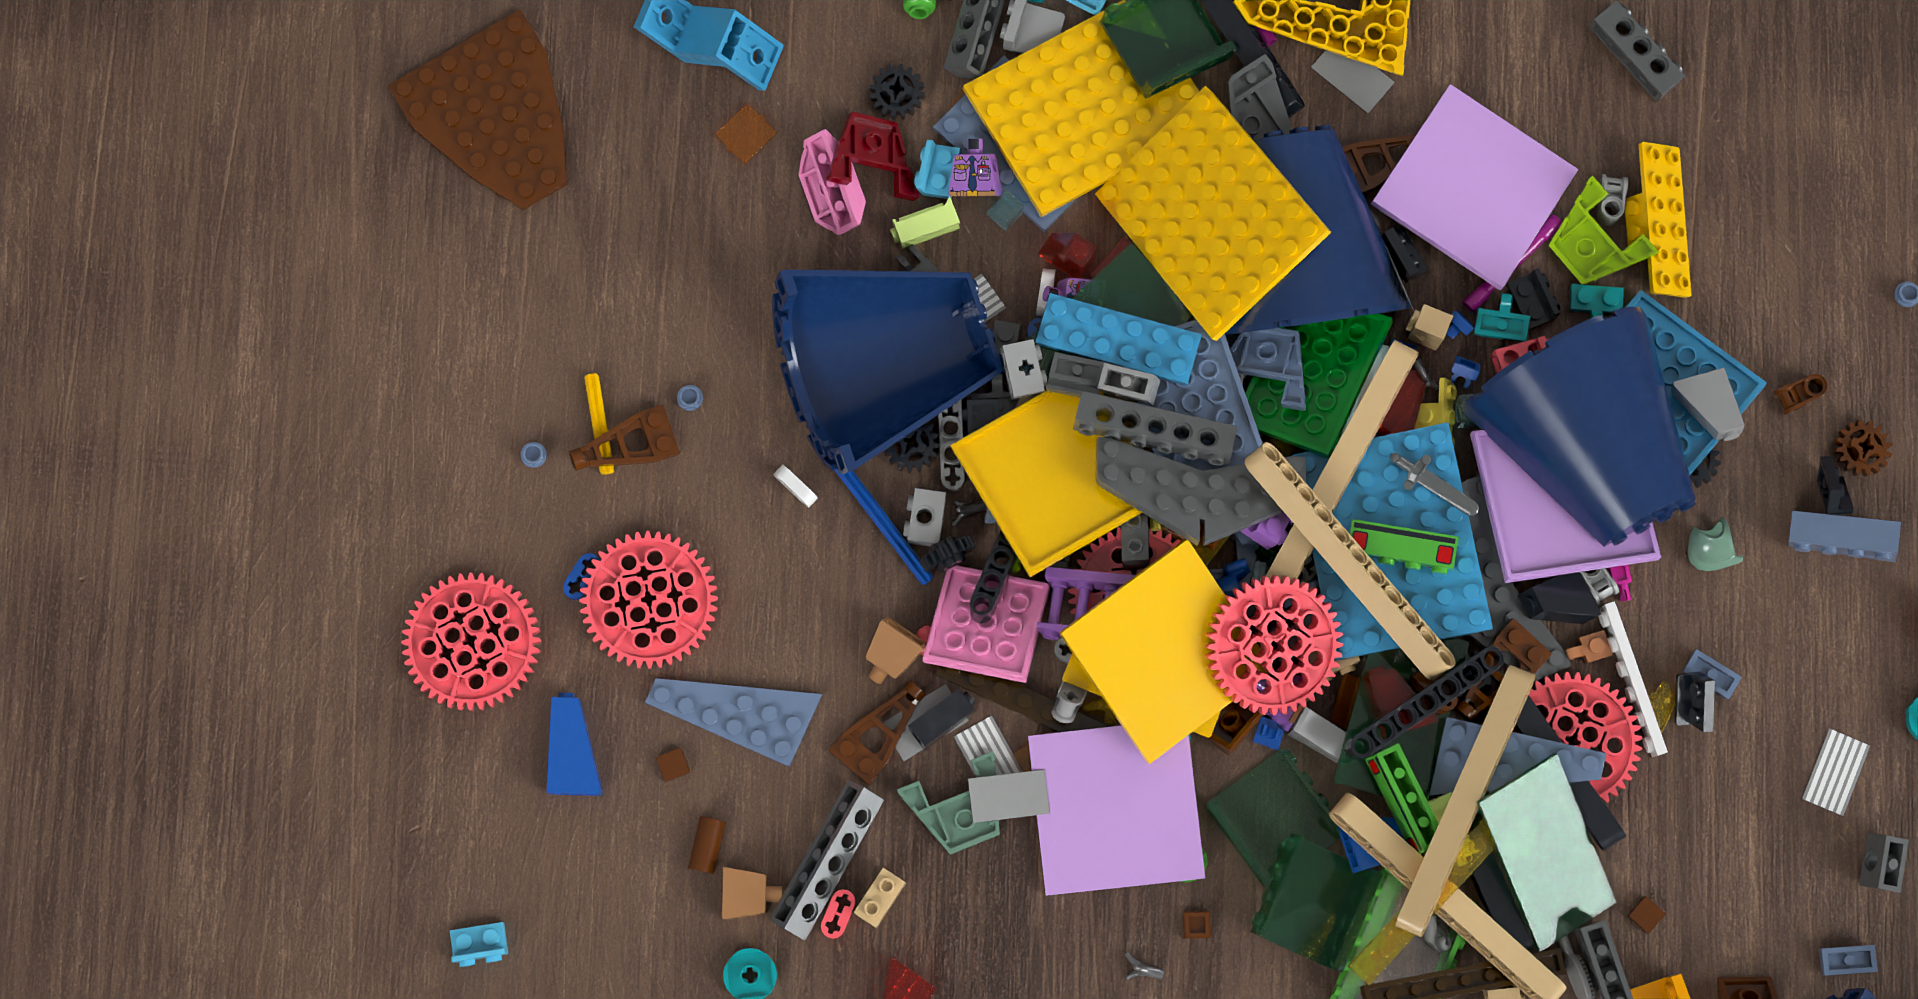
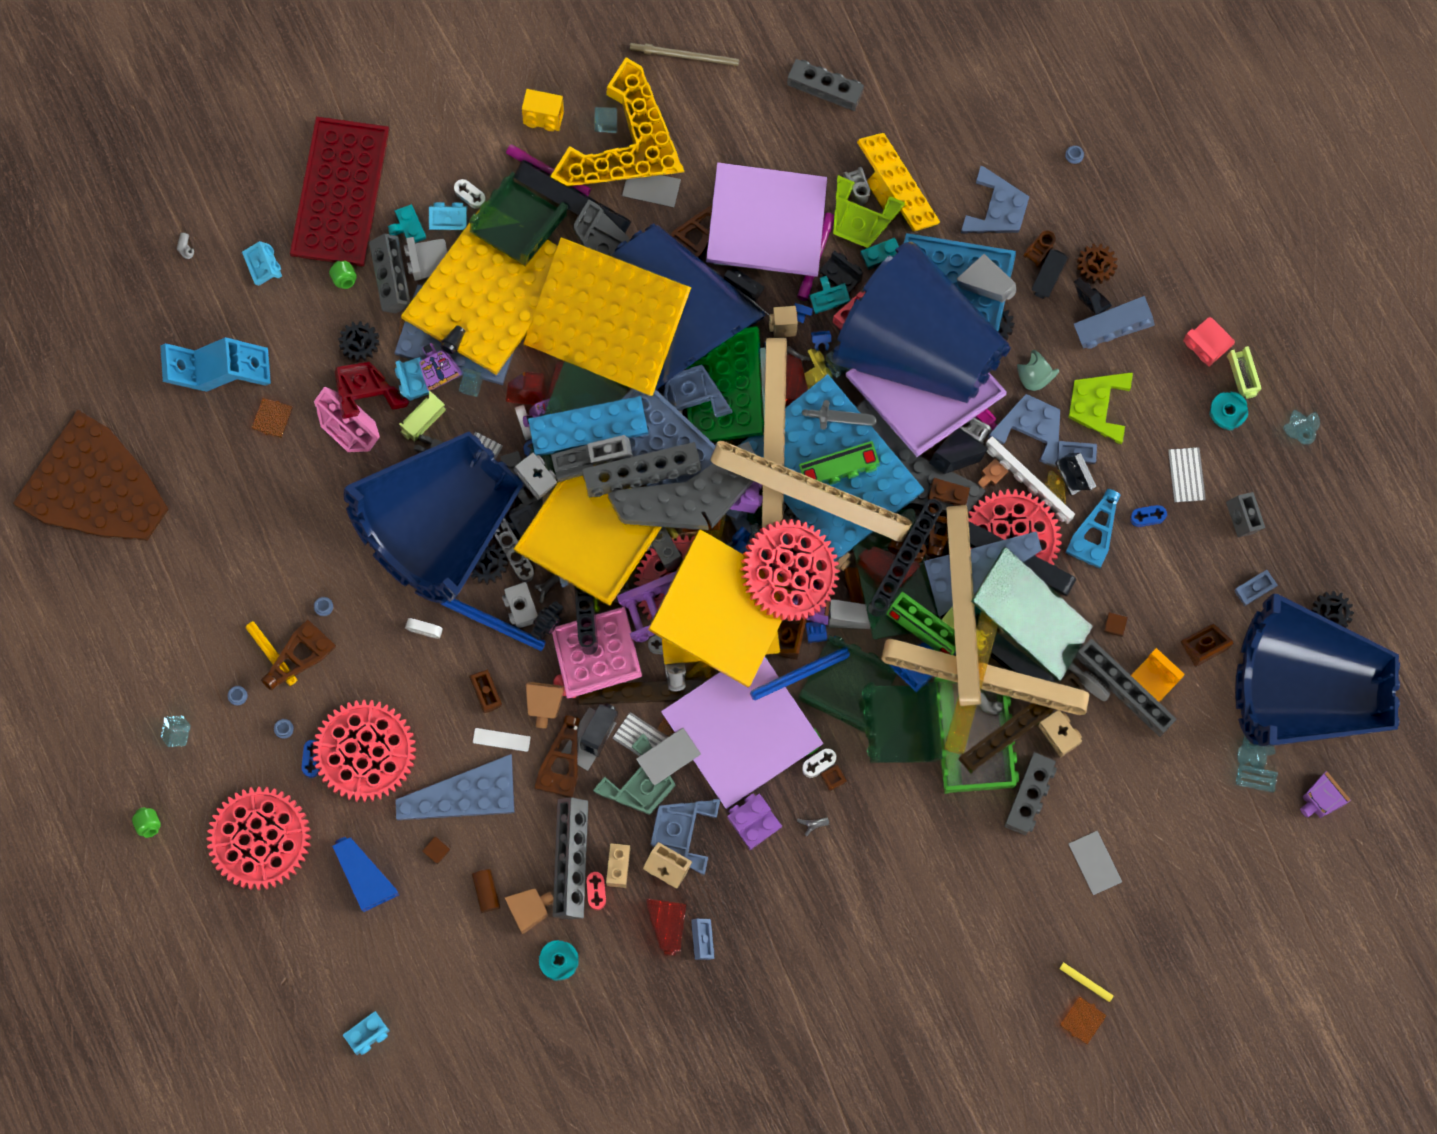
camera: 30 degrees left, 5 degrees down
none -> bright green head [132,807,161,838]
none -> clear light blue panel [161,716,191,747]
none -> sand blue plate [274,719,294,739]
none -> black cone [440,325,465,354]
none -> reddish brown brick [469,669,502,713]
none -> white sticker [473,728,531,752]
none -> tan brick [643,842,692,888]
none -> sand blue wing [651,799,720,875]
none -> medium lavender plate [727,793,782,850]
none -> blue axle [750,647,850,701]
none -> white beam [802,749,836,778]
none -> sand blue wing [961,166,1029,234]
none -> sand blue wing [988,394,1060,468]
none -> black slope [1031,248,1070,299]
none -> dark azure plate [1065,489,1120,569]
none -> lime wing [1068,373,1133,444]
none -> blue beam [1130,505,1167,527]

